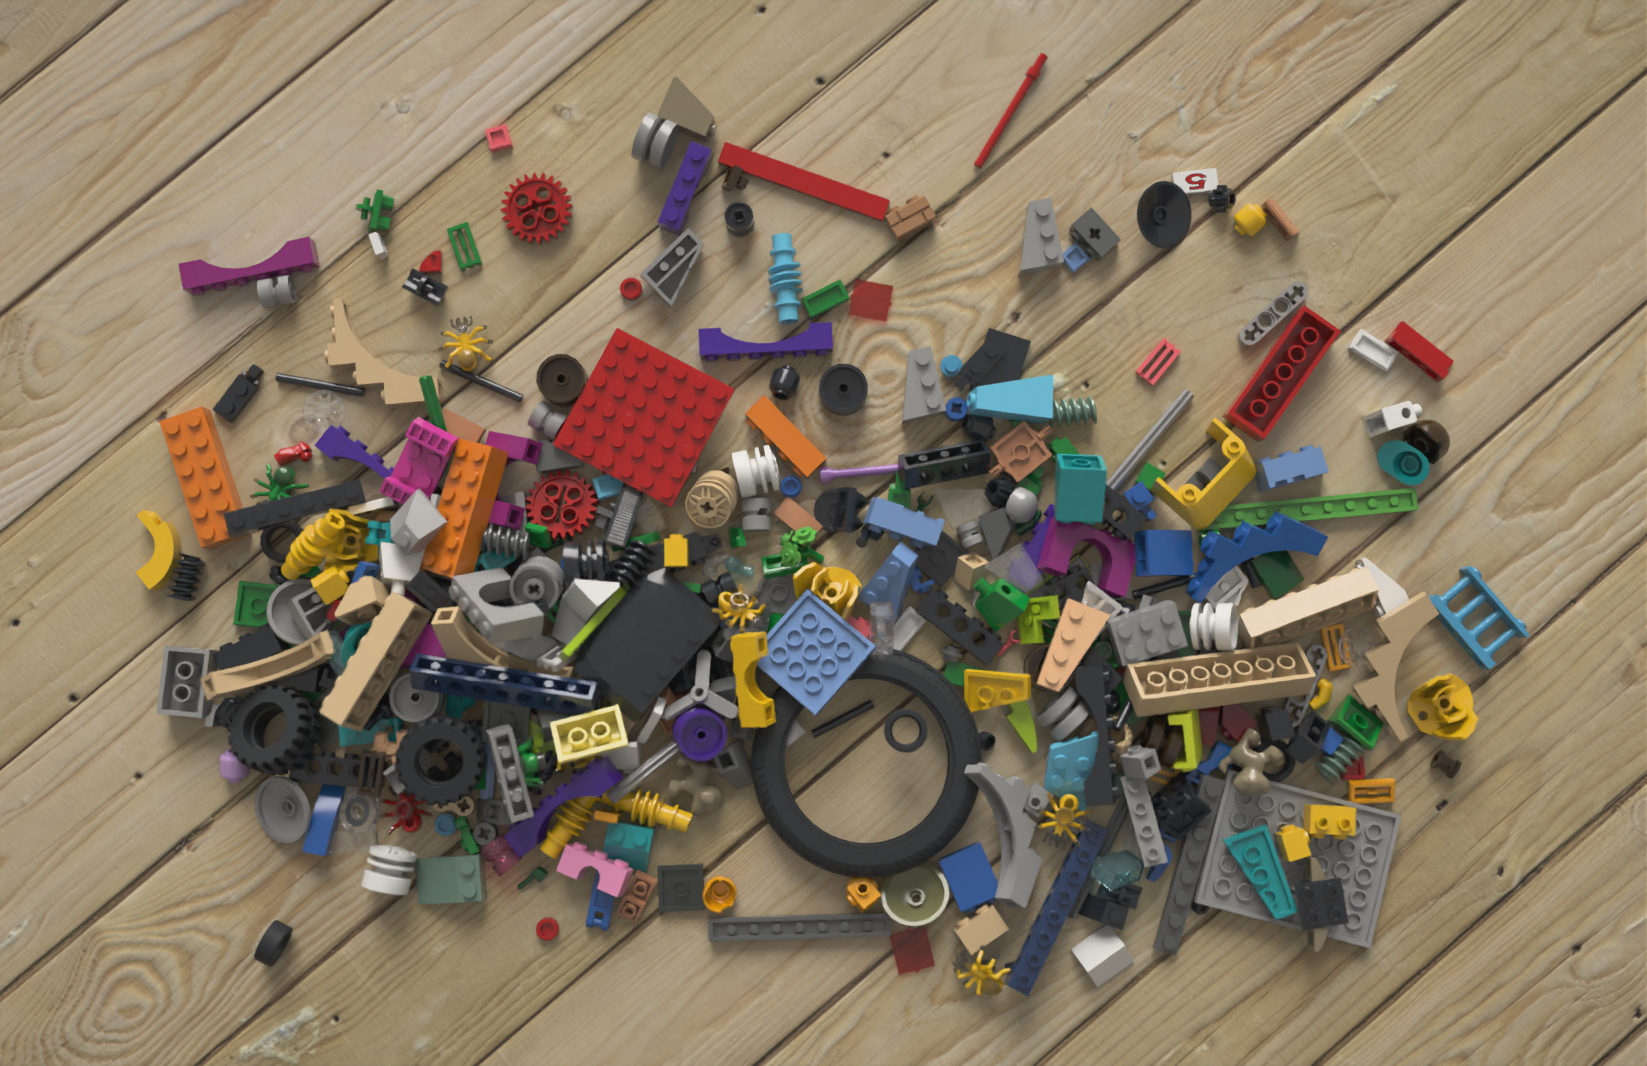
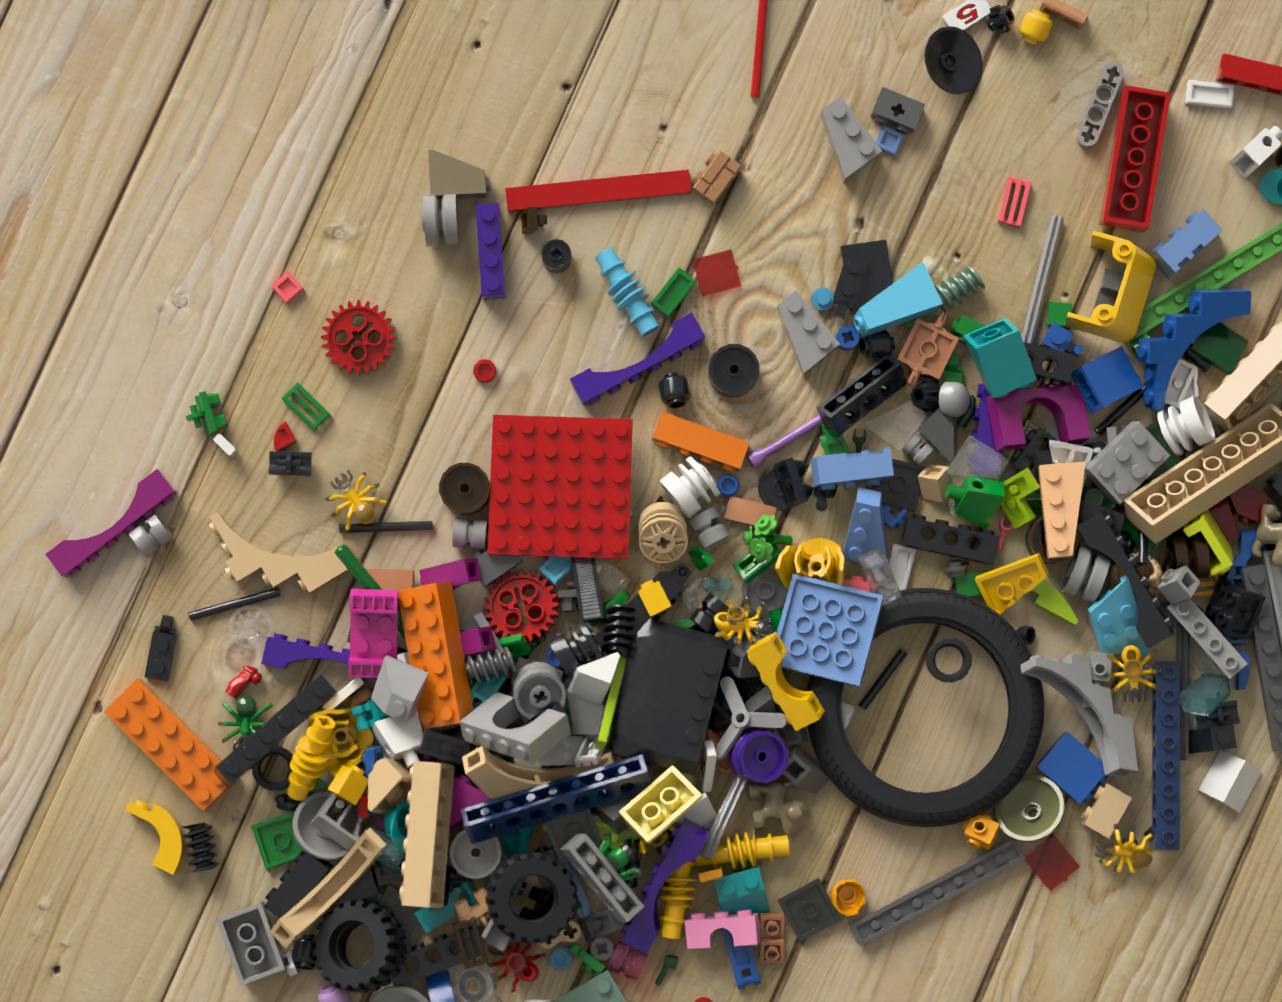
camera: 30 degrees left, 0 degrees up
light grey wedge [640,228,704,308] -> none

